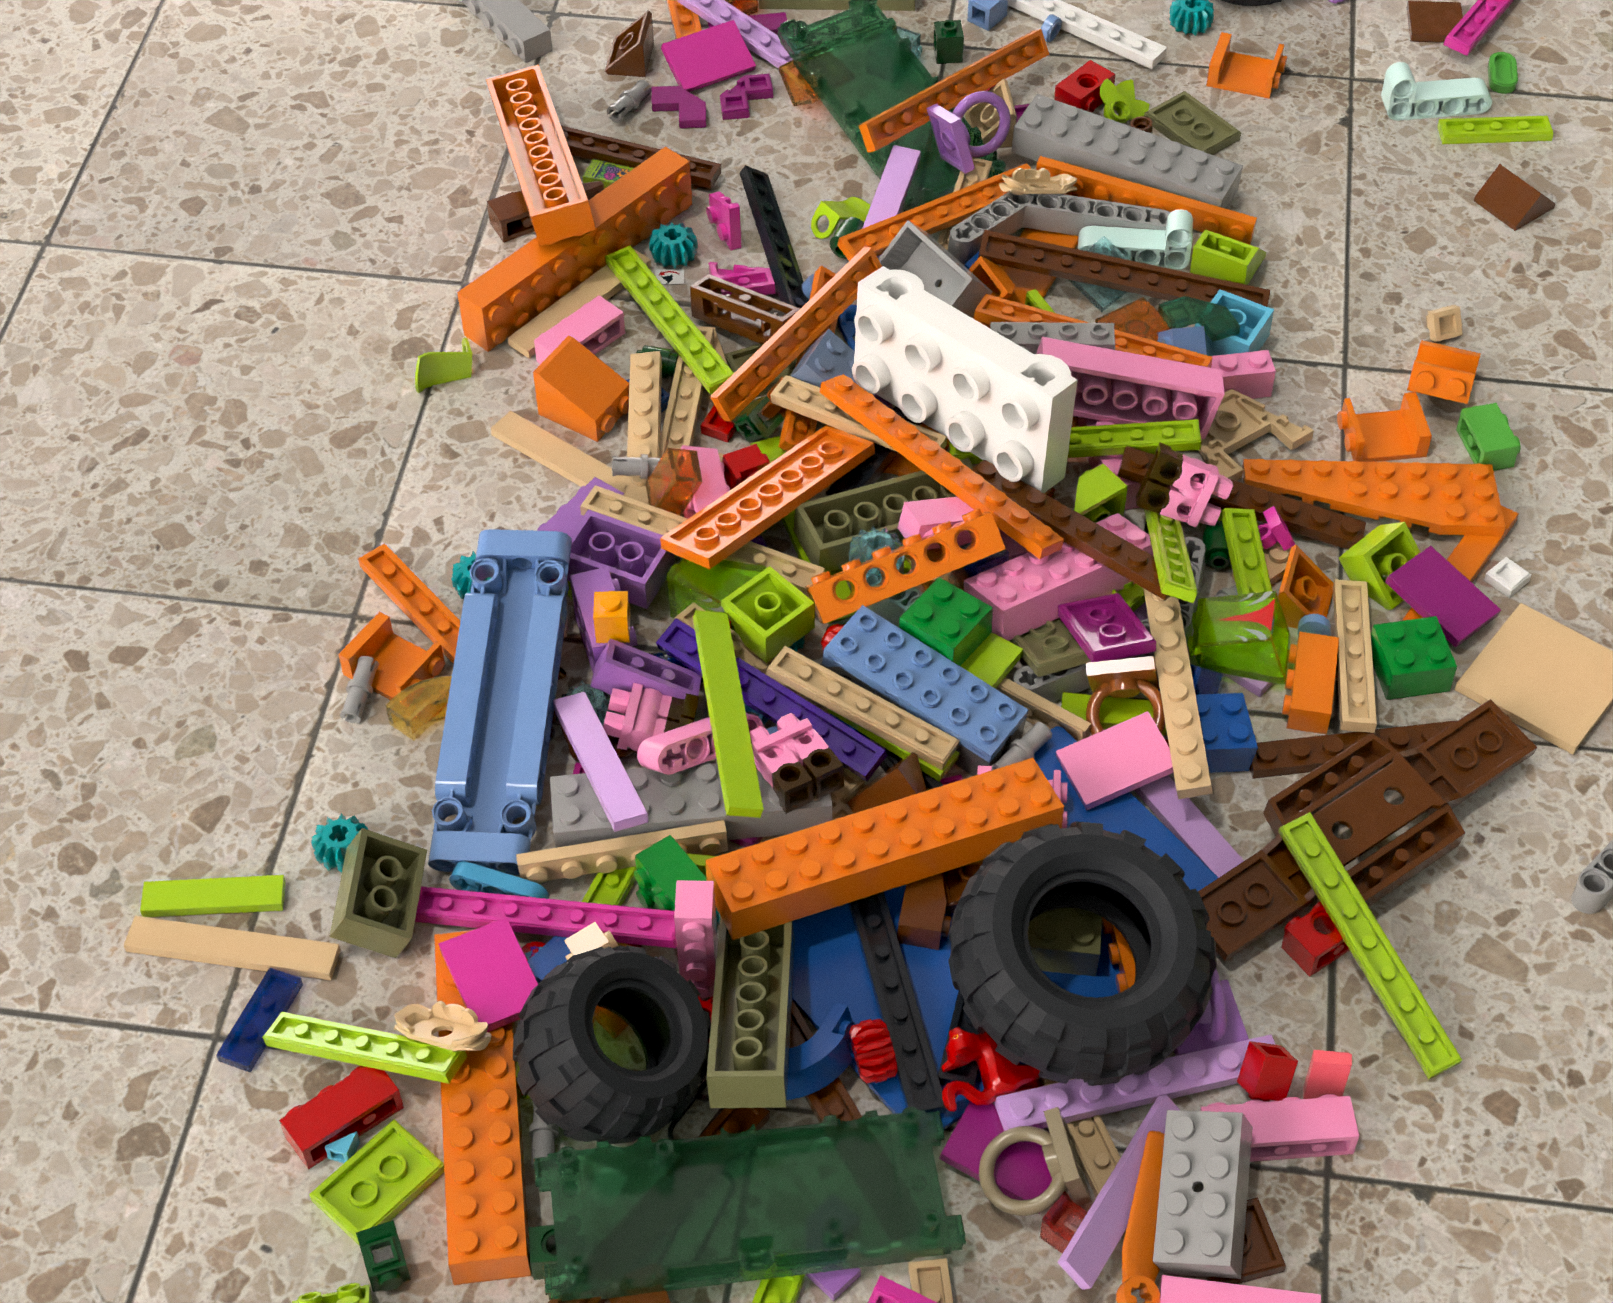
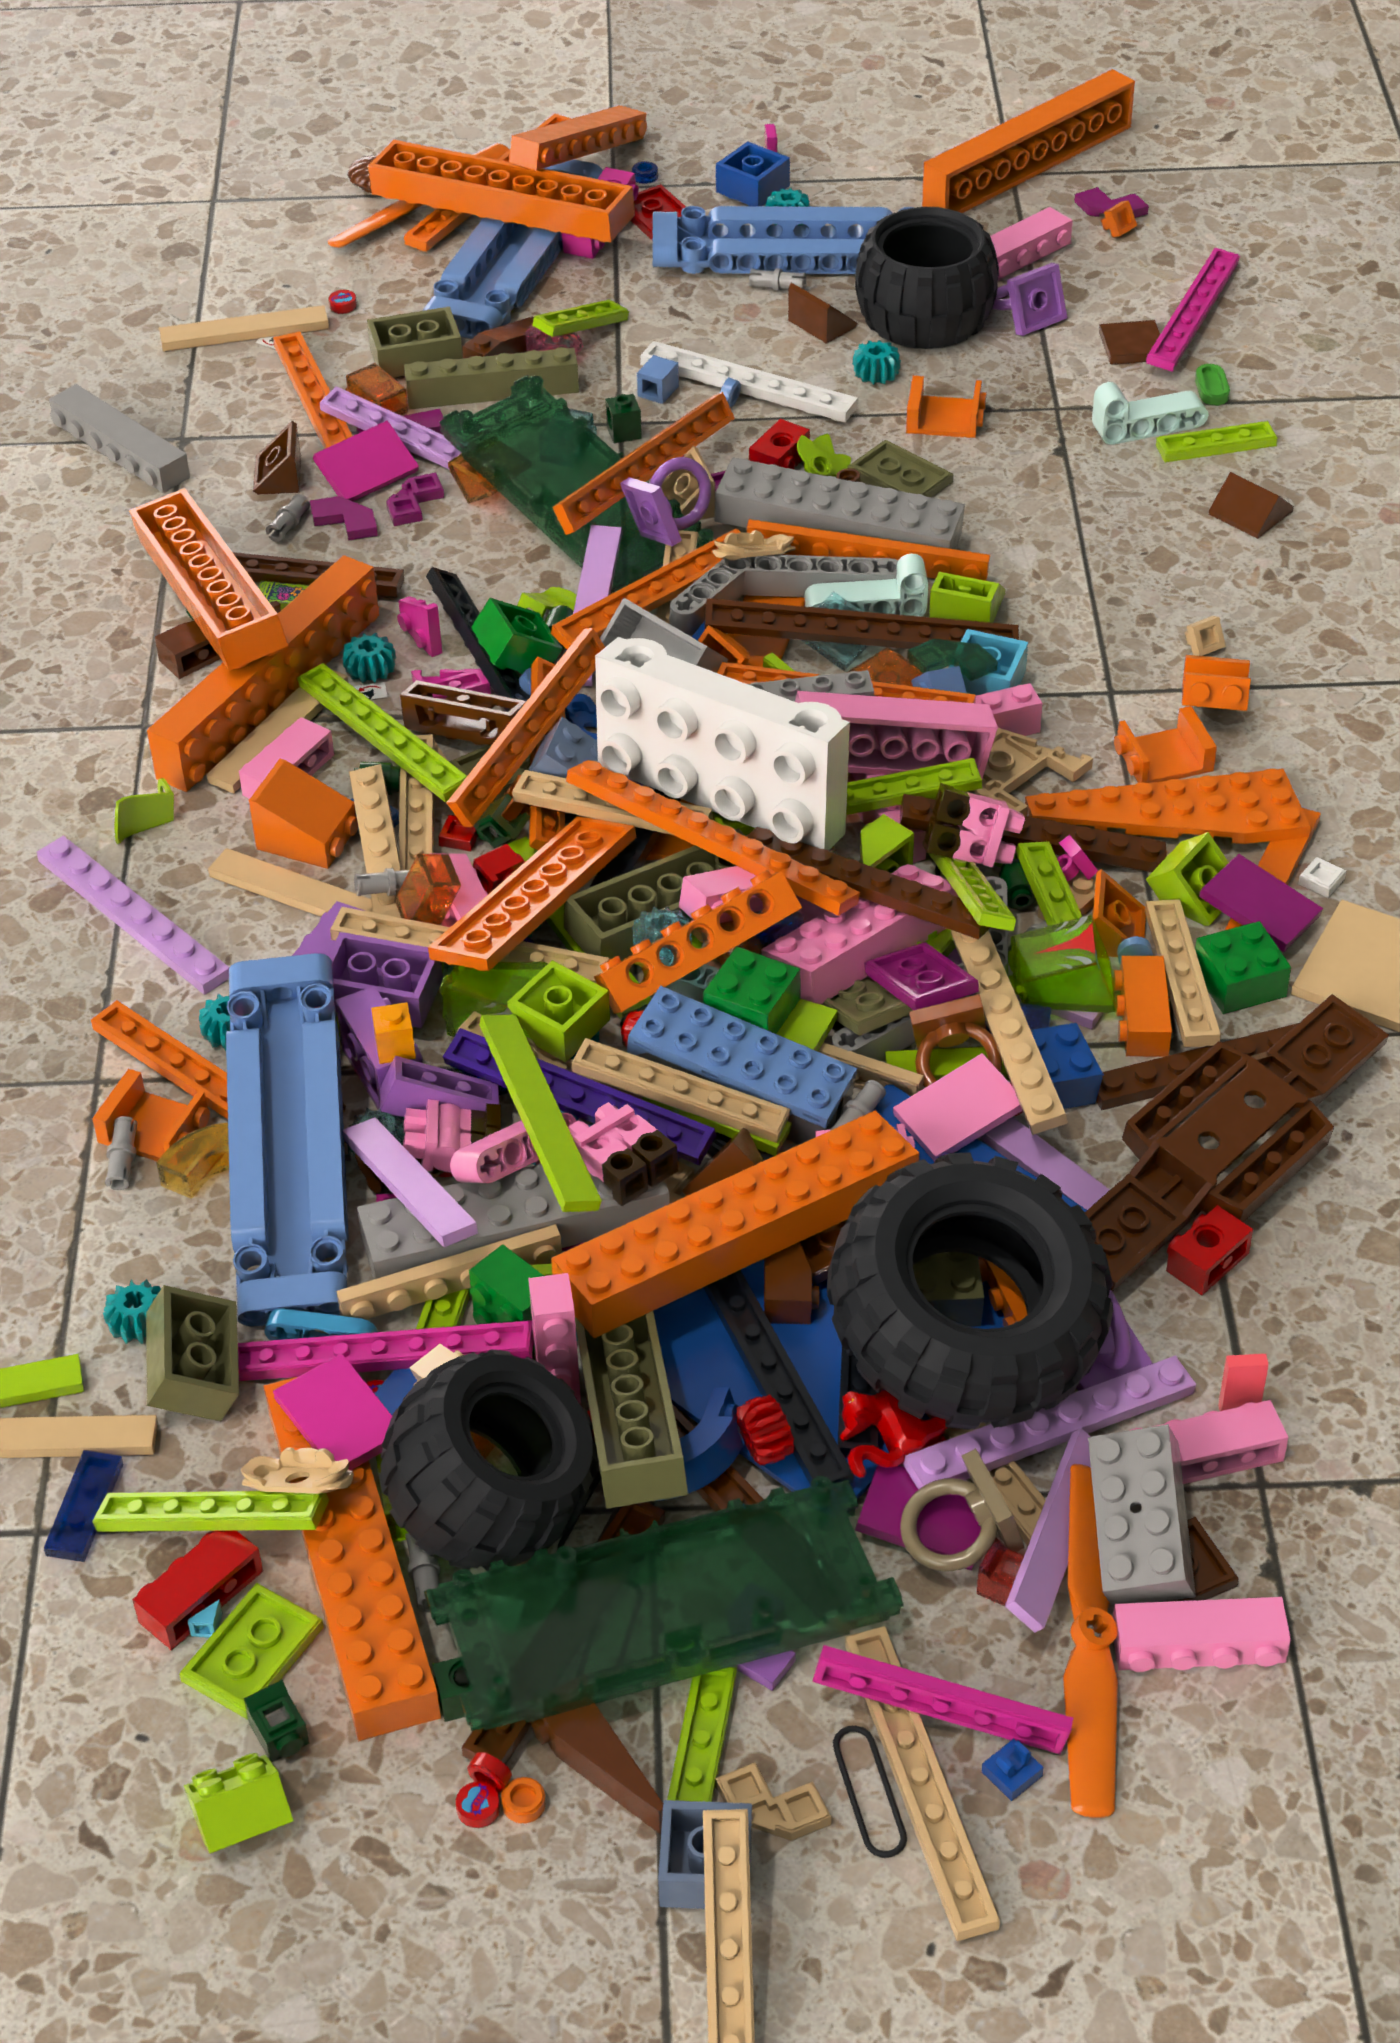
camera: 10 degrees left, 5 degrees down
red brick [1237,1041,1298,1102] -> none
lime tile [1278,812,1462,1080] -> none
bright green brick [1456,403,1521,471] -> none
none -> lavender plate [37,836,230,995]
none -> green brick [471,598,563,674]

